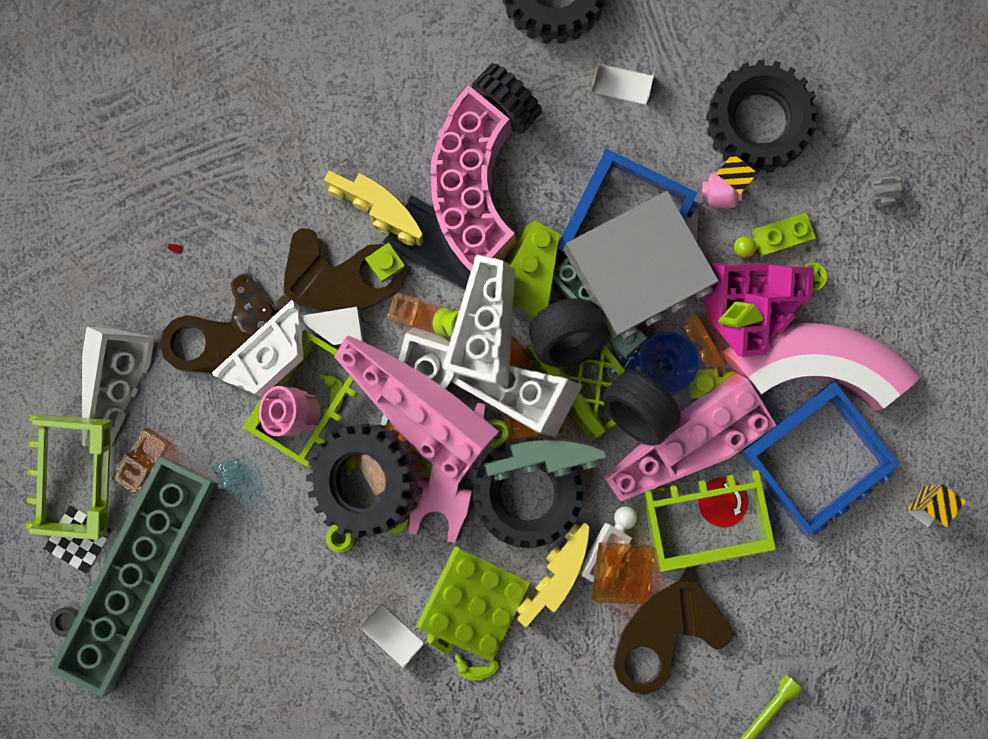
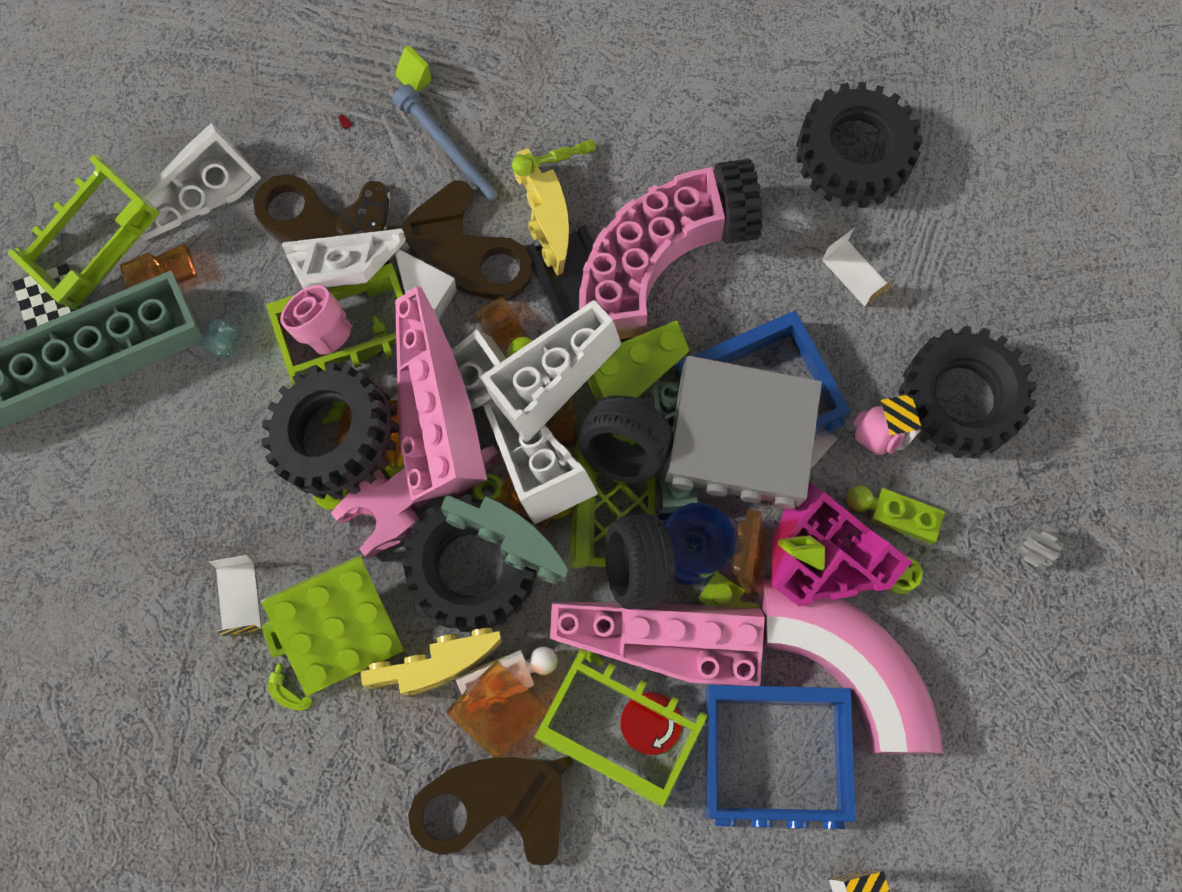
camera: 35 degrees right, 10 degrees down
lime plate [326,525,355,553] -> none
lime plate [365,242,405,283] -> none
none -> sand blue piece [392,84,498,201]
none -> lime slope [396,45,431,92]
none -> lime piece [512,139,596,176]

